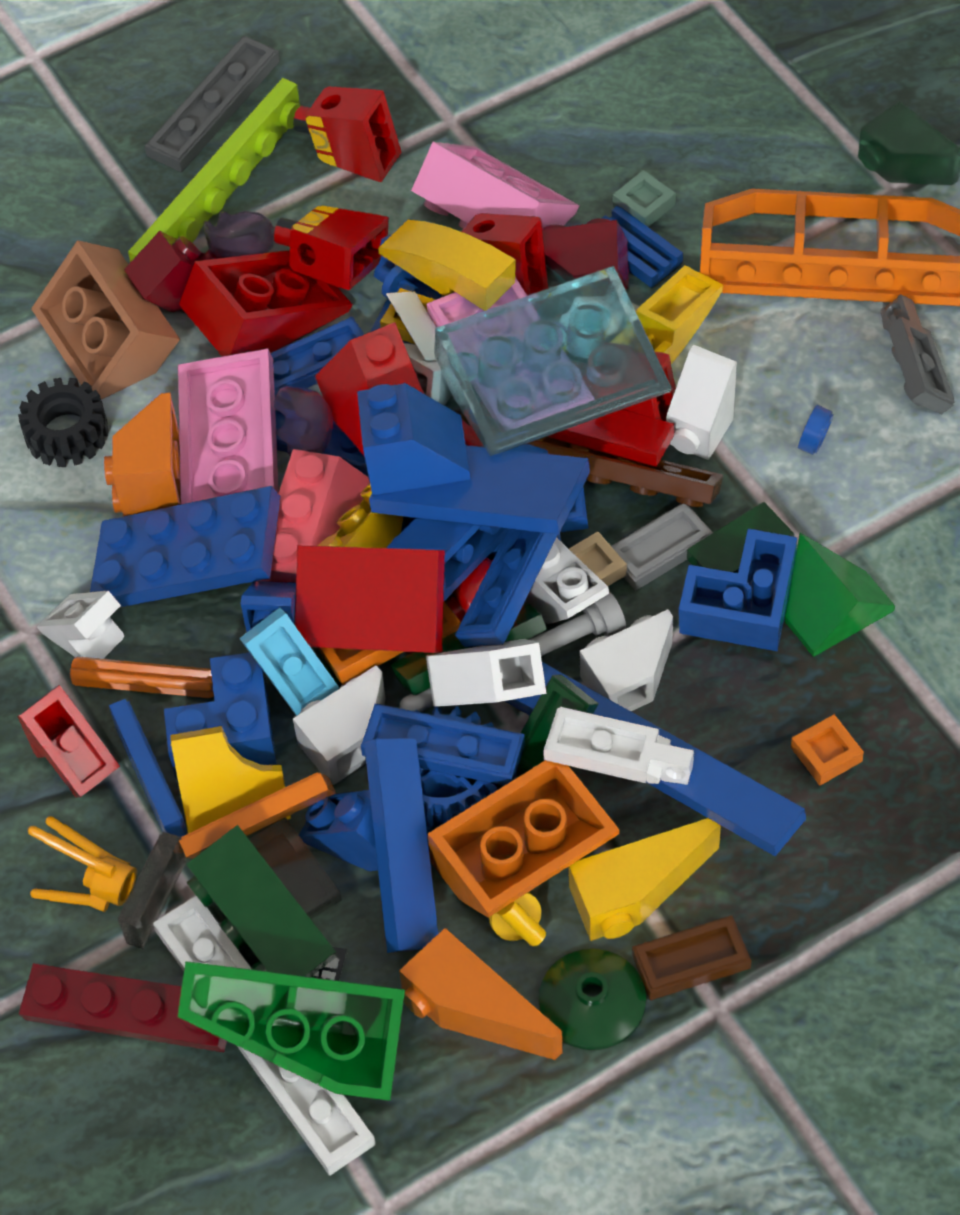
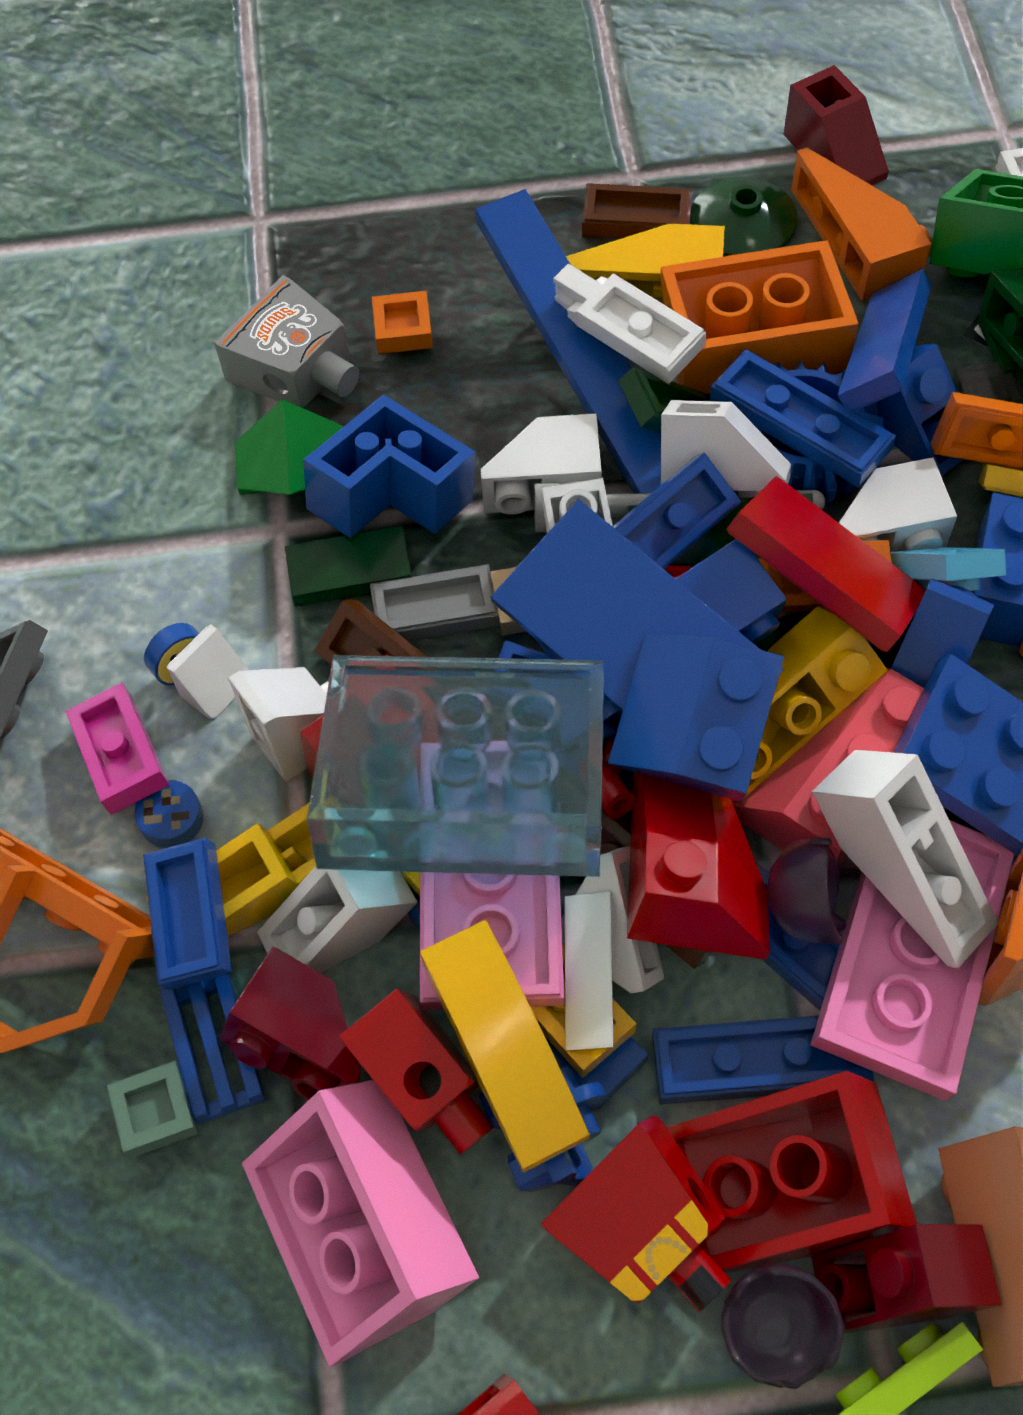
camera: 155 degrees left, 5 degrees up
none -> dark pink plate [65,682,170,815]
none -> blue tile [134,780,204,848]
none -> blue tile [143,837,232,990]
none -> white slope [167,624,248,719]
none -> light grey torso [214,275,359,407]
none -> dark red slope [783,65,889,186]
none -> white slope [811,750,999,968]

